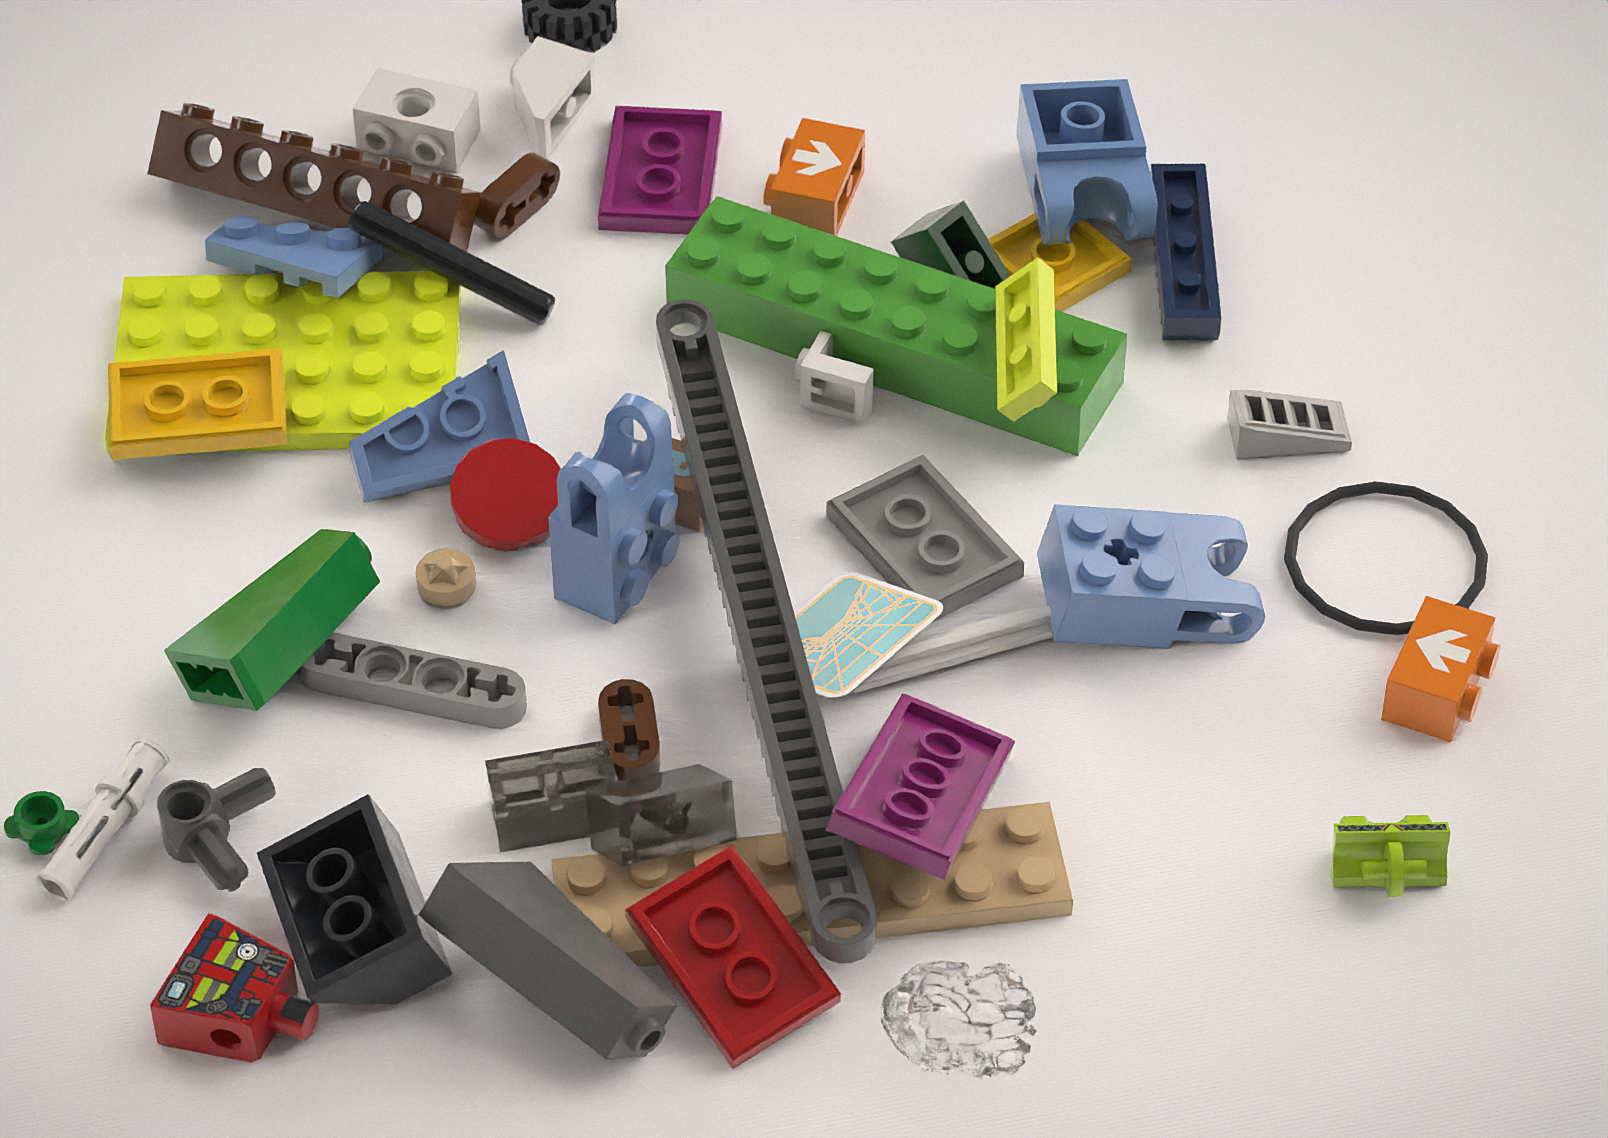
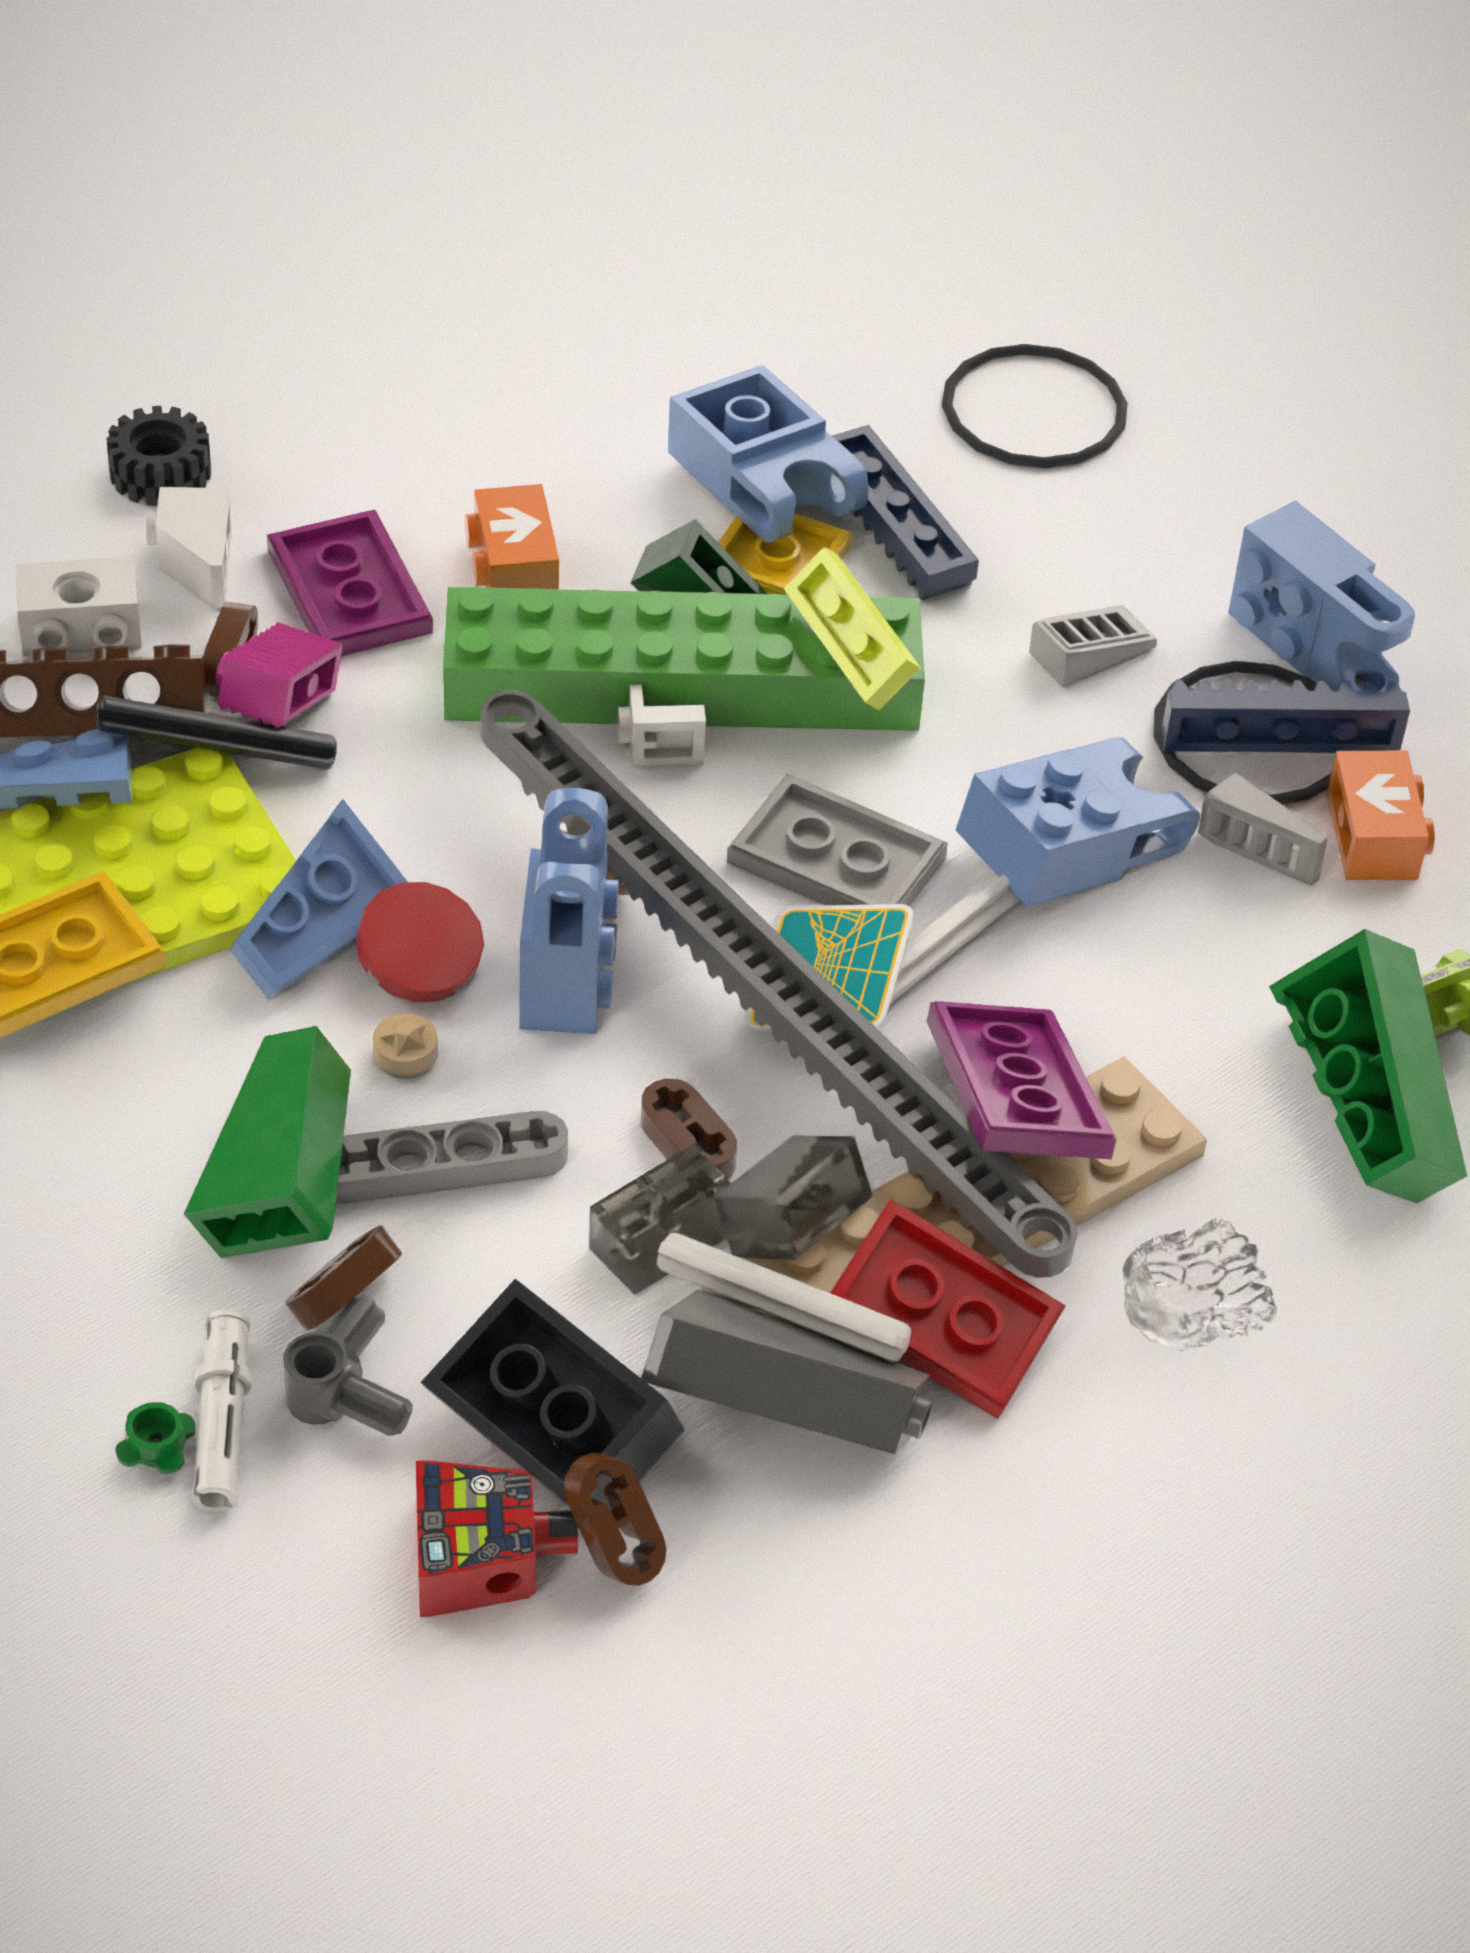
camera: 30 degrees left, 0 degrees up
none -> dark pink brick [215,622,342,729]
none -> reddish brown beam [285,1225,402,1331]
none -> reddish brown beam [564,1453,667,1586]
none -> white axle [657,1233,911,1362]
none -> black piece [941,344,1128,468]
none -> dark blue gear [1161,679,1410,753]
none -> light grey slope [1198,772,1328,886]
none -> medium blue brick [1228,500,1415,692]
none -> green wedge [1269,929,1467,1203]

